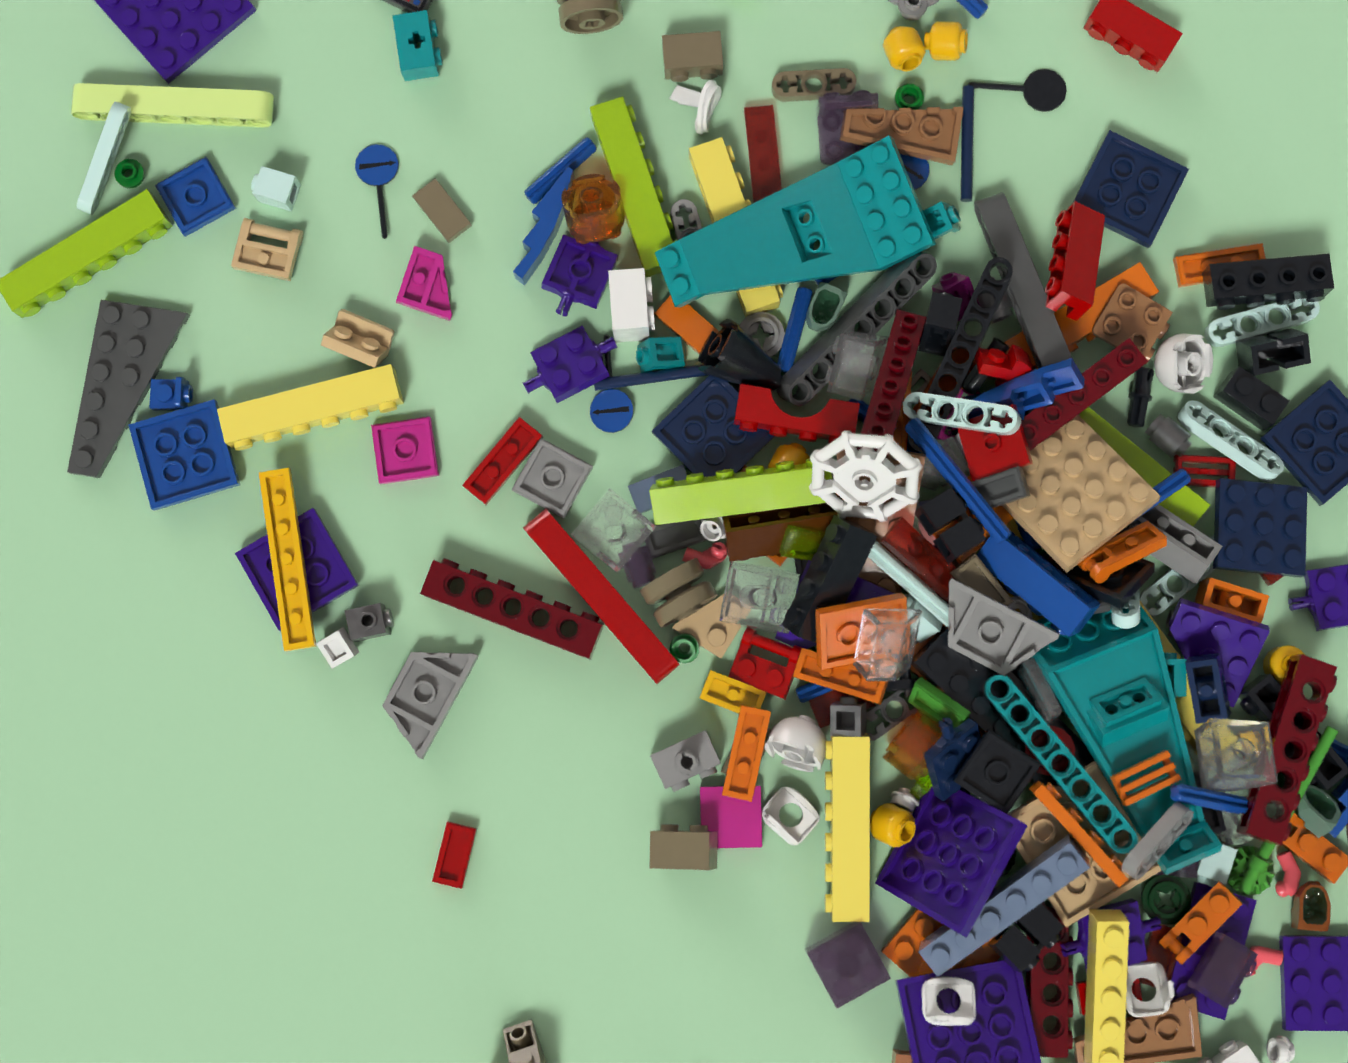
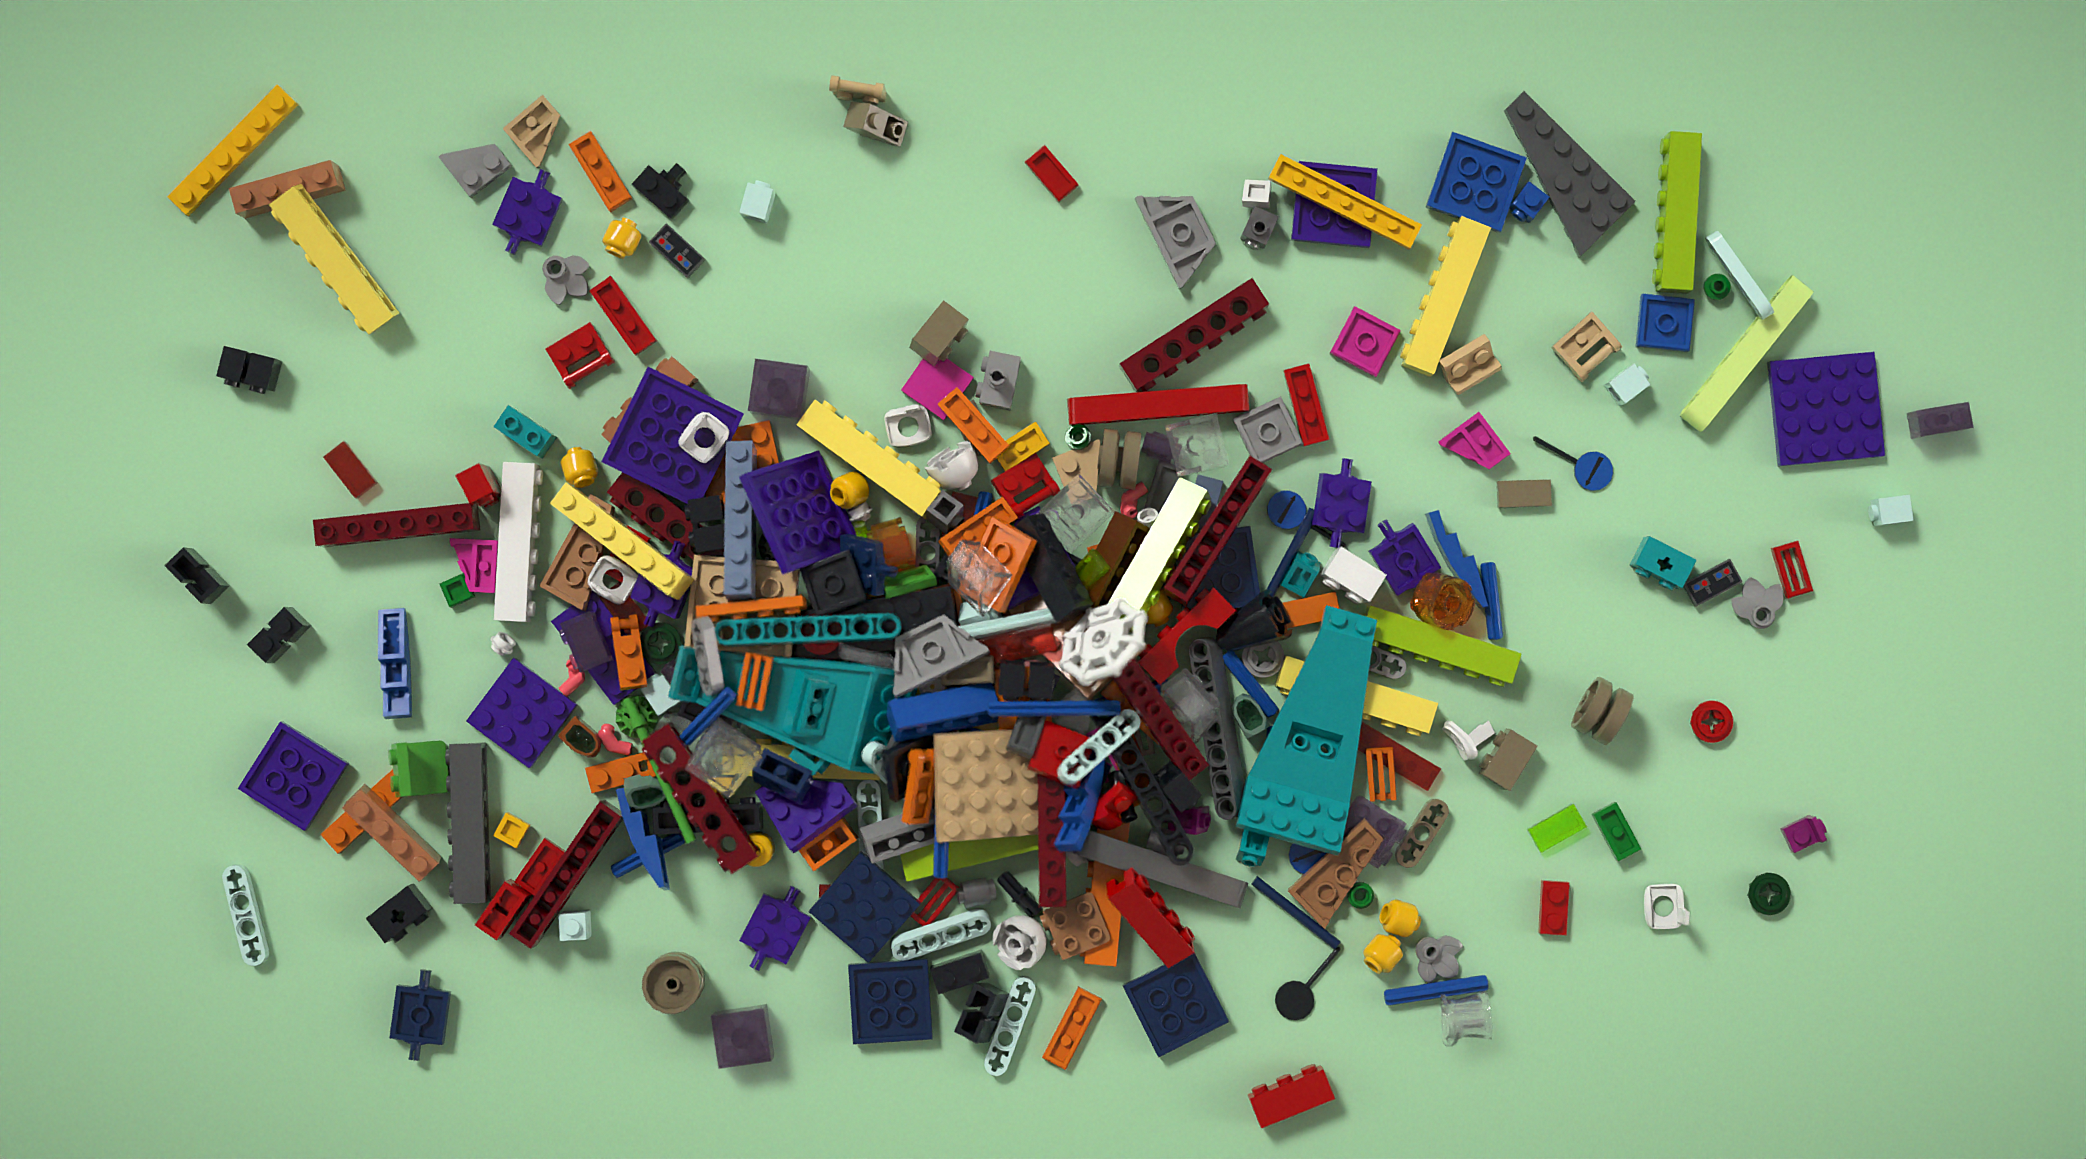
camera: 125 degrees right, 5 degrees up
black brick [1202,254,1334,310] -> none
none -> dark red brick [1163,456,1272,607]
none -> orange tile [1366,747,1397,802]

